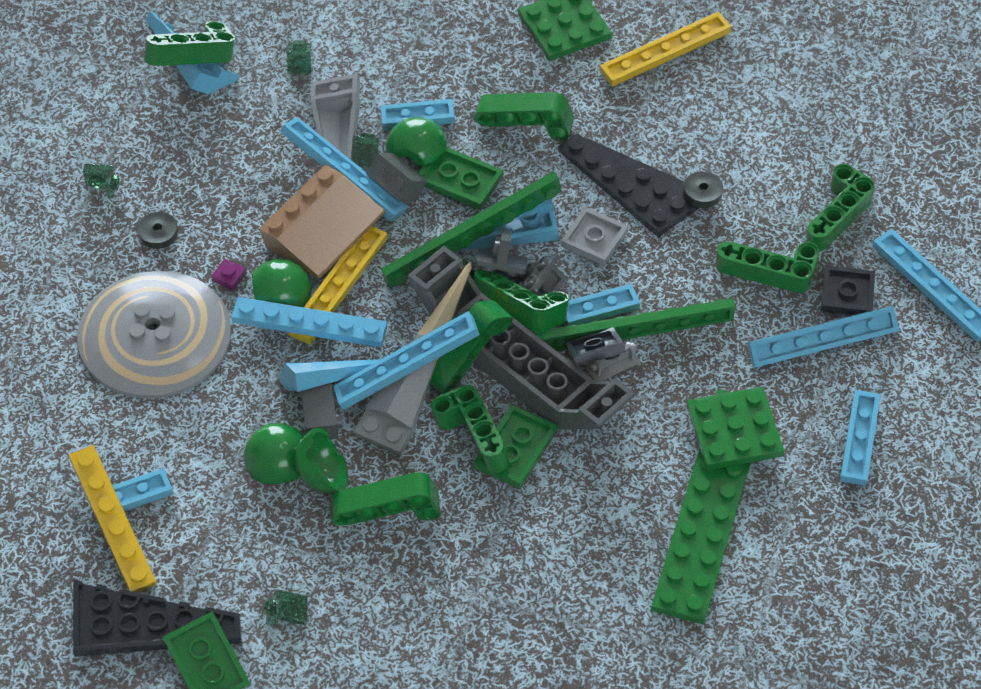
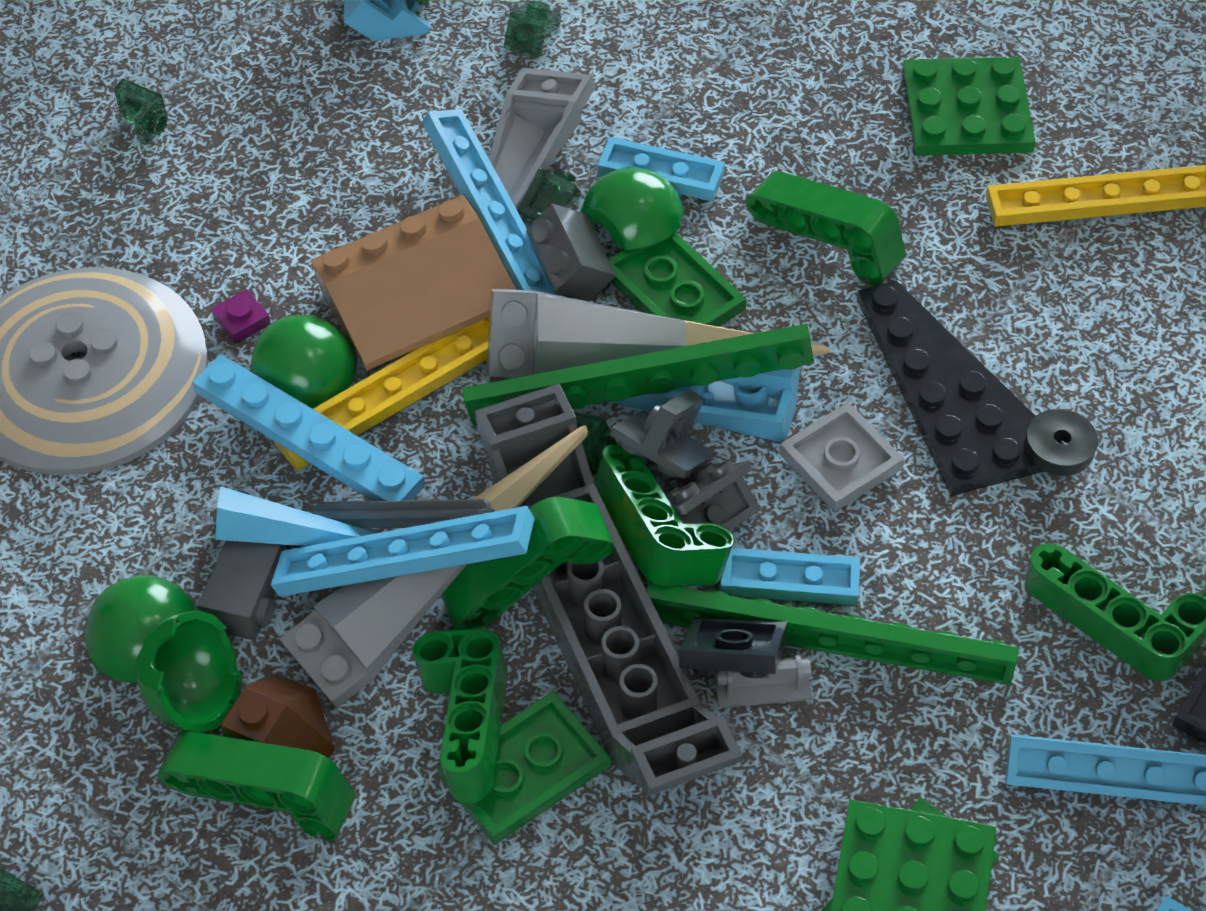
camera: 25 degrees right, 0 degrees up
pearl dark grey piece [137,212,178,249] -> none
none -> reddish brown slope [221,673,335,758]
none -> dark grey axle [312,499,495,528]
none -> light grey plate [486,289,831,377]

